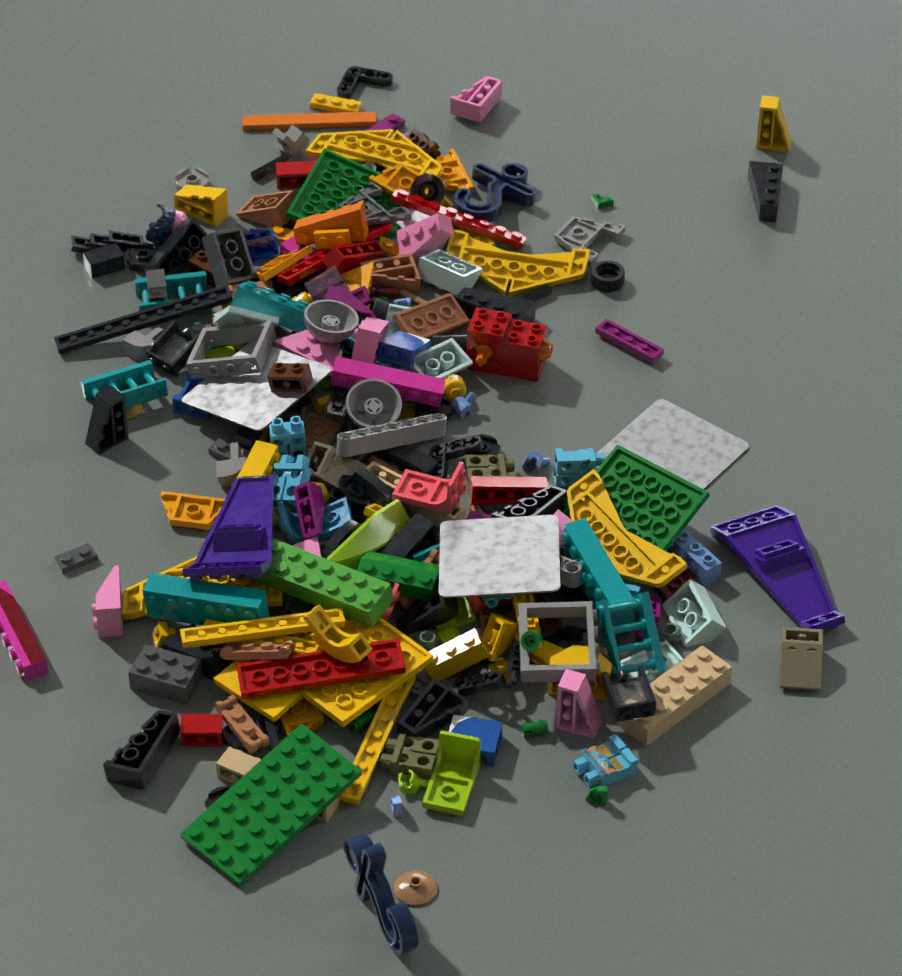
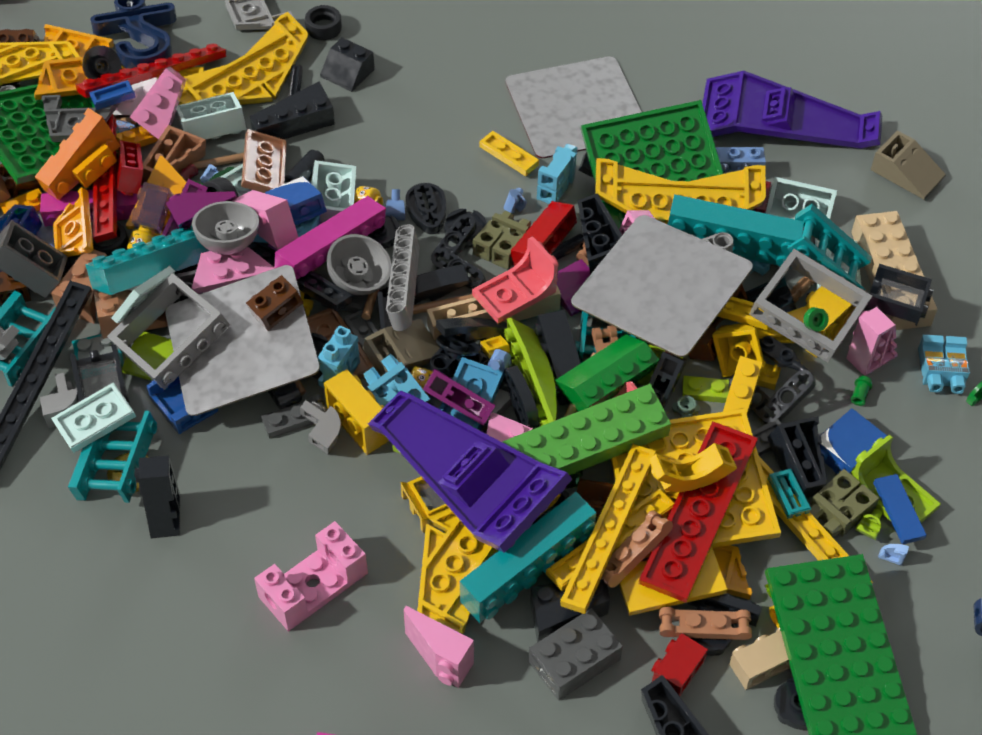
camera: 55 degrees left, 10 degrees up
dark grey plate [53,543,98,574] -> none
yellow tile [153,621,176,649] -> none
light orange wing [161,491,225,530] -> none
red piece [466,307,553,382] -> none
magenta plate [595,319,664,364] -> none
none -> light aqua tile [51,382,136,453]
none -> blue tile [89,80,136,110]
none -> bright pink plate [254,521,368,632]
none -> black slope [320,37,375,92]
none -> black piece [405,183,446,234]
none -> yellow plate [479,131,539,176]
none -> medium blue piece [487,349,512,372]
none -> teal tile [768,469,811,519]
none -> blue tile [873,474,927,545]

